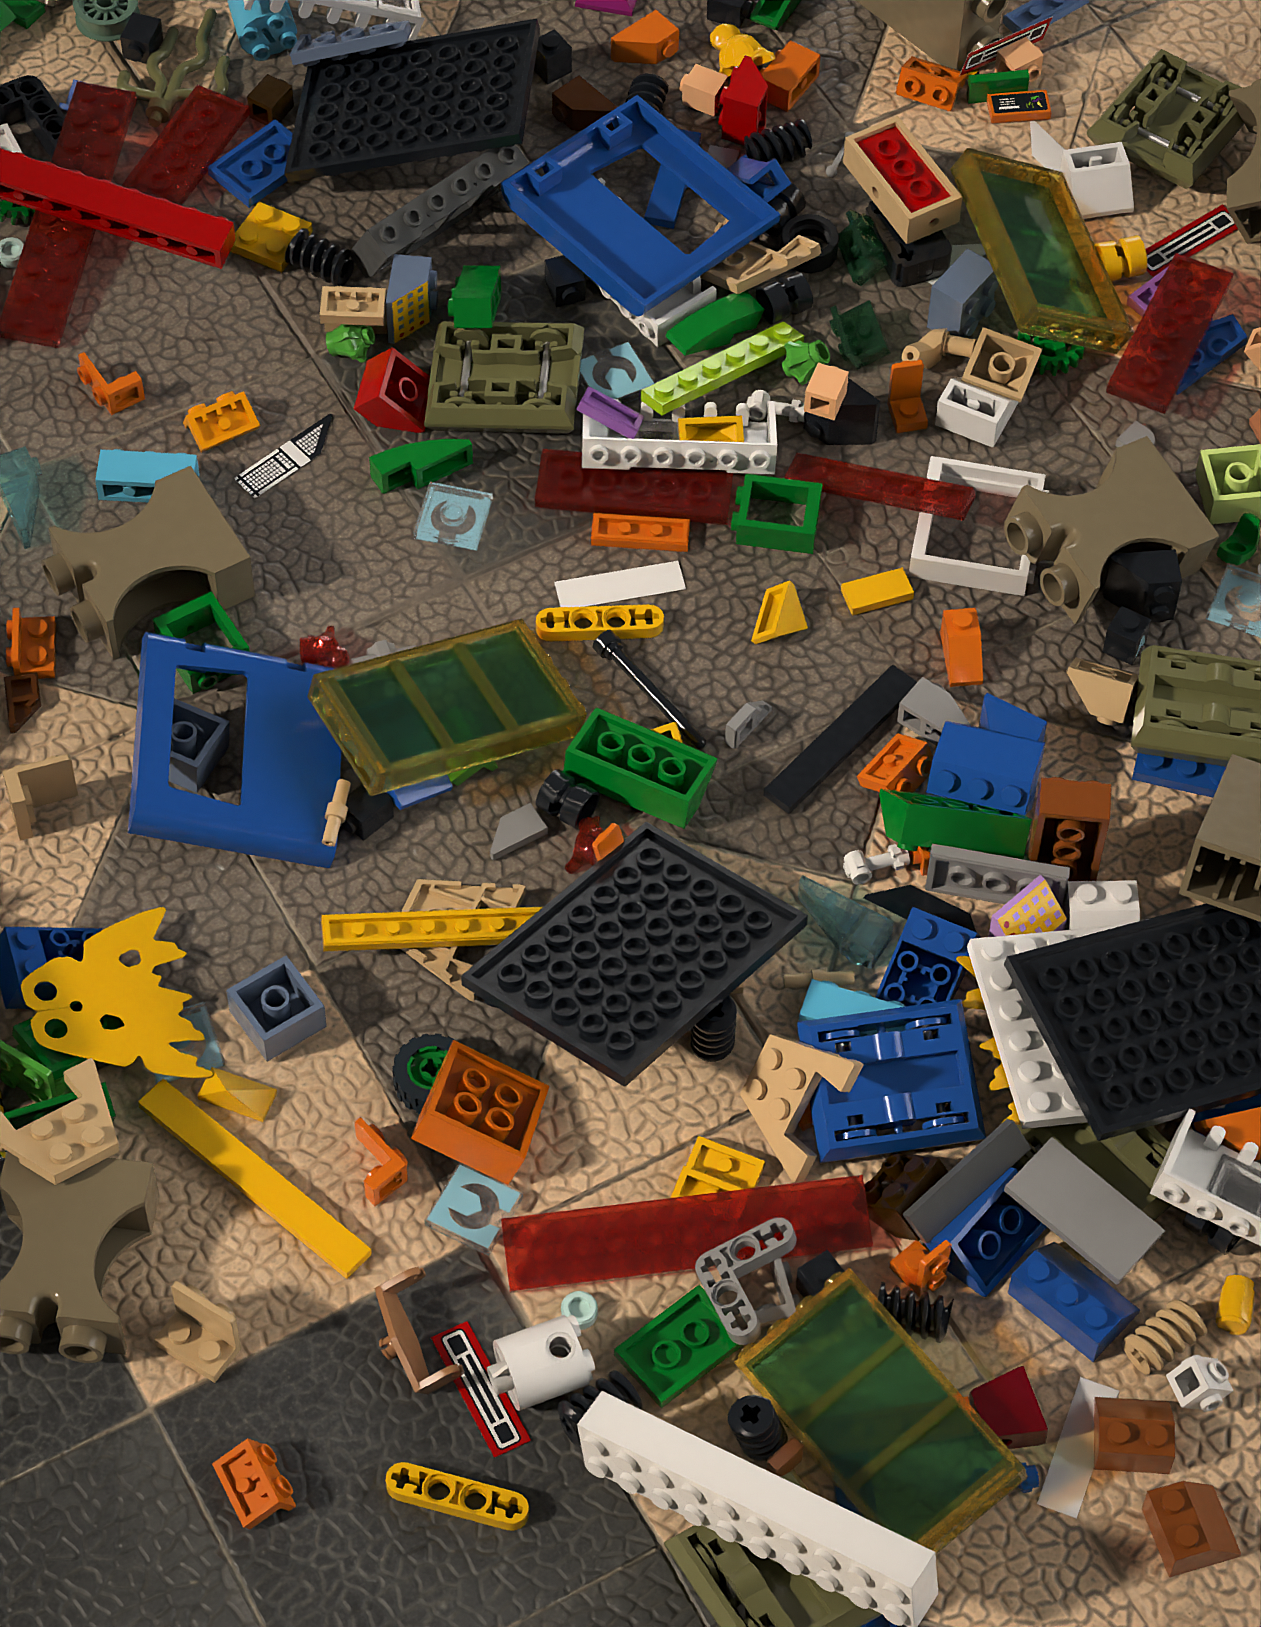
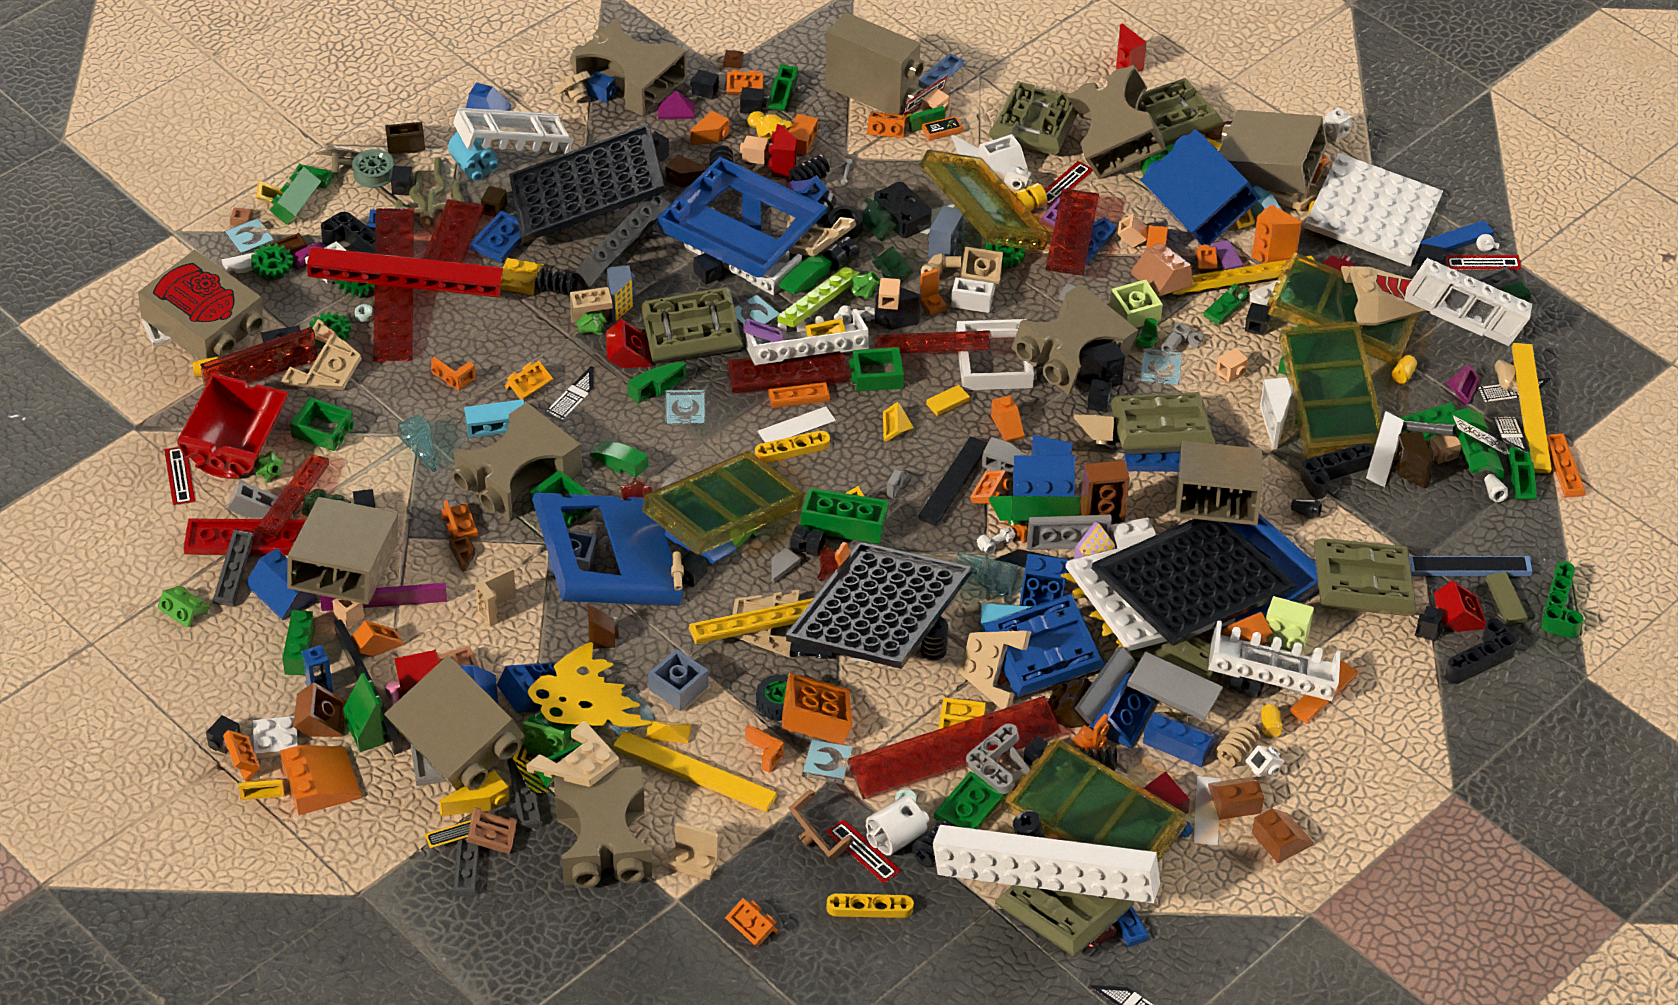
camera: 15 degrees left, 10 degrees down
sand blue wing [290,20,412,67] -> none
green brick [448,265,502,328] -> none
black piece [592,630,706,749] -> none
brick [843,116,962,244] -> none
none -> reddish brown slope [588,606,619,649]
none -> green slope [590,442,648,478]
none -> white brick [1002,165,1032,193]

